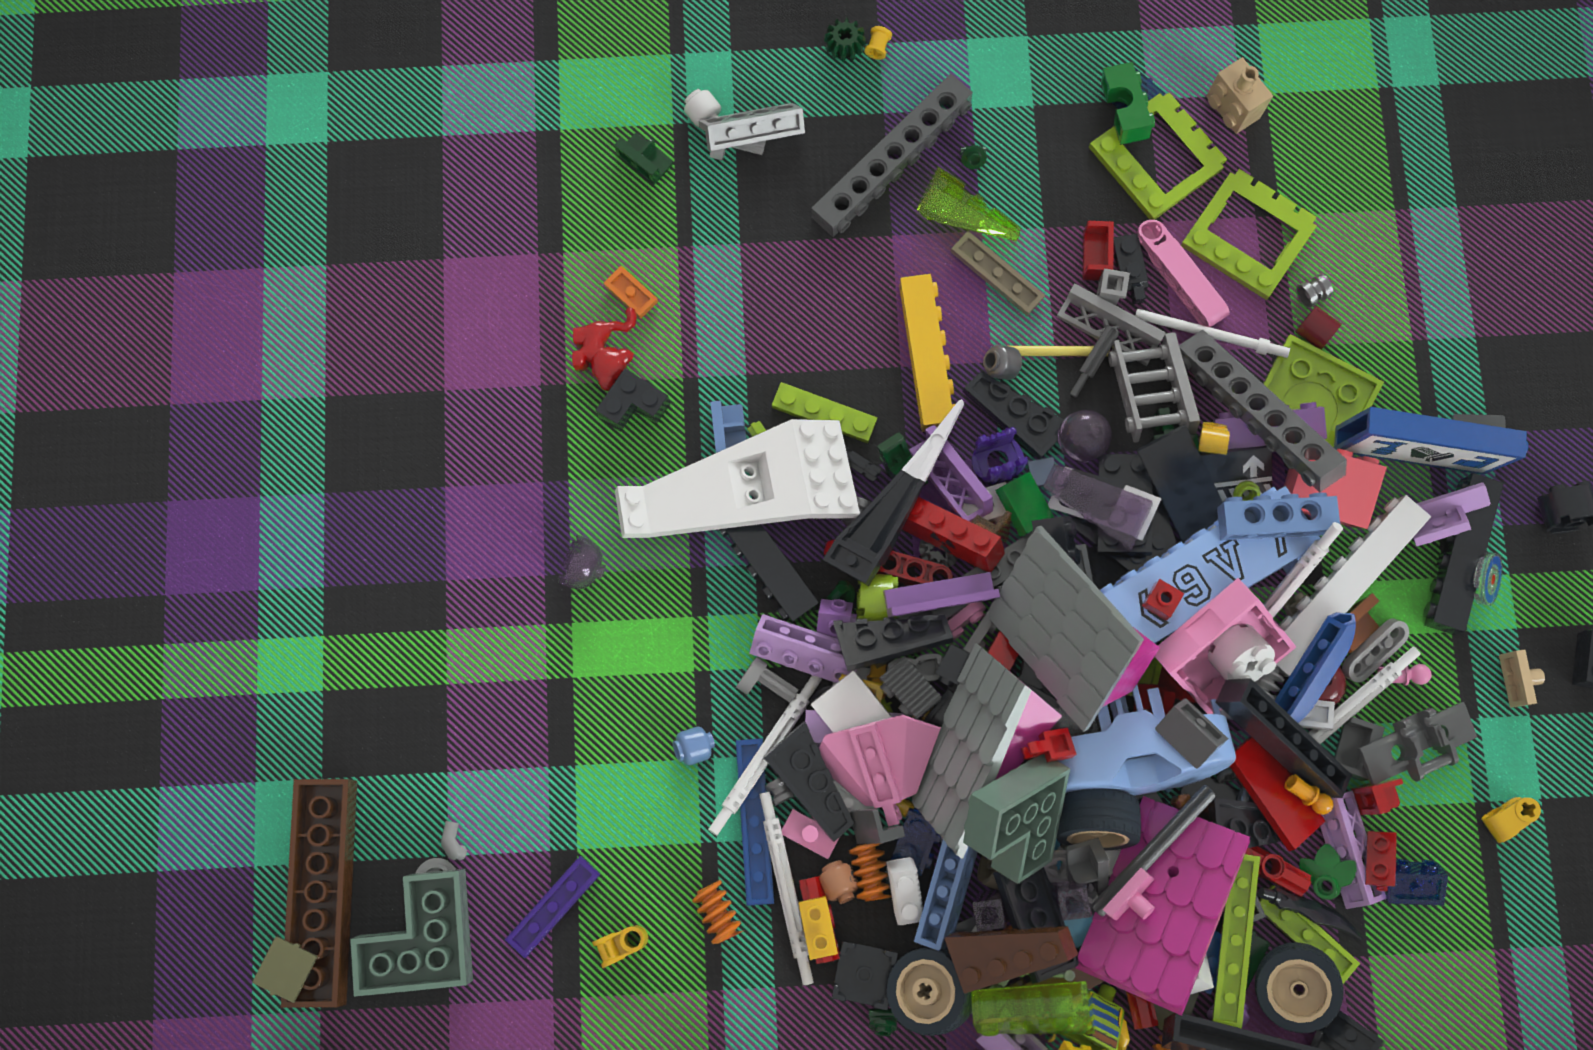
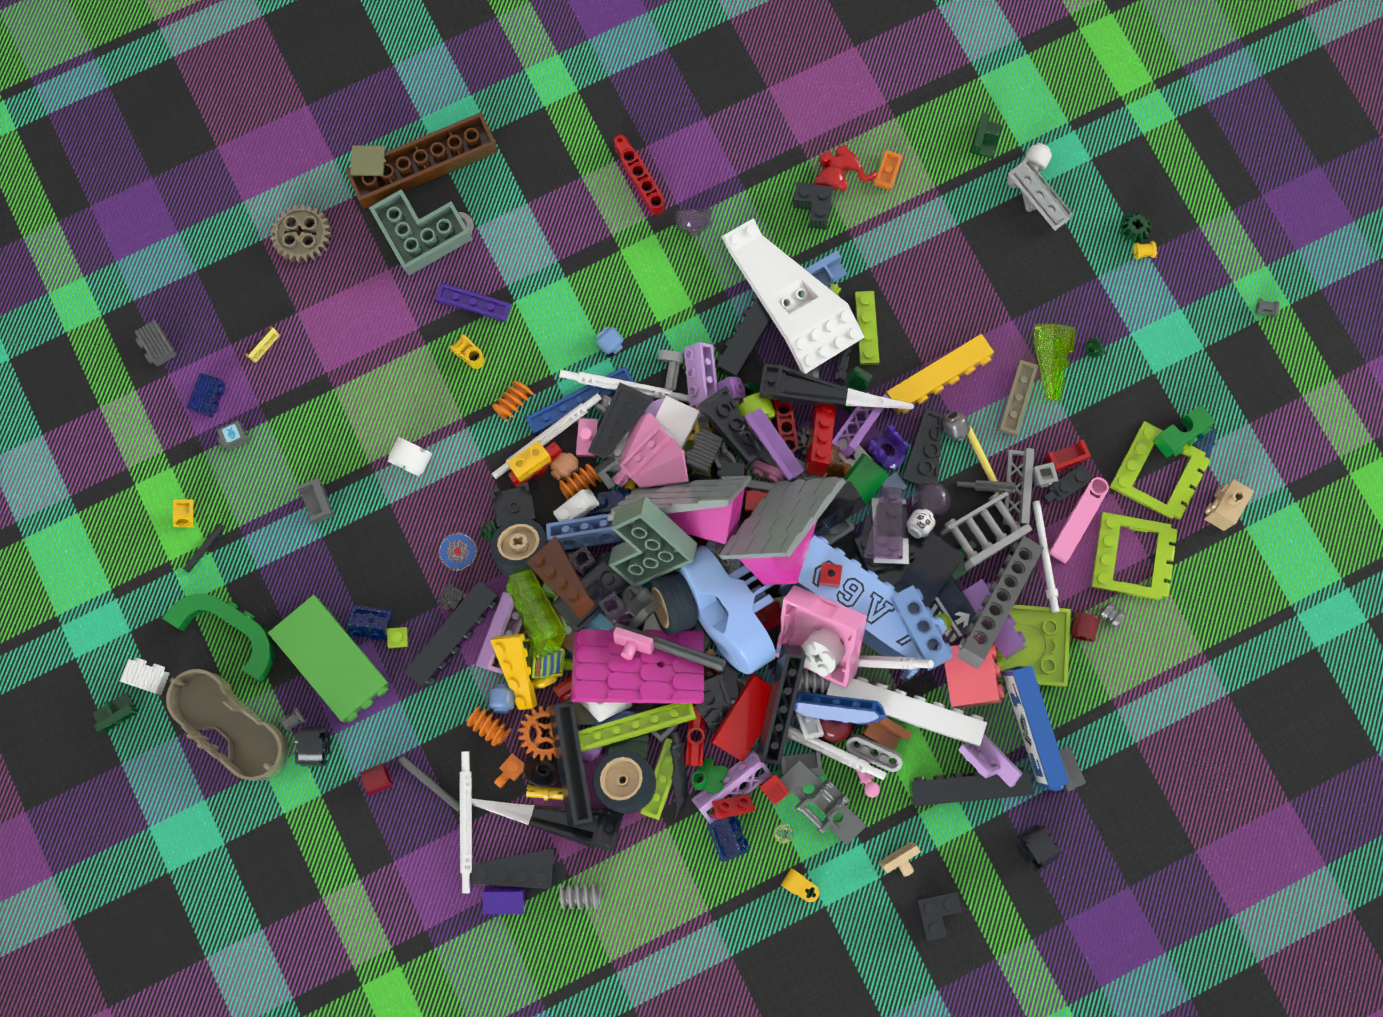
camera: 65 degrees right, 0 degrees up
light grey arm [441,821,467,860] -> none
dark grey brick [811,74,973,237] -> none
red plate [1021,727,1077,762] -> none
dark grey panel [1155,698,1229,769] -> none
yellow piece [1199,422,1230,455] -> none
light orange pin [1285,774,1333,815] -> none
clear tile [1473,552,1503,606] -> none
none -> red piece [614,134,665,215]
none -> clear light blue tile [774,823,794,844]
none -> white head [906,509,936,538]

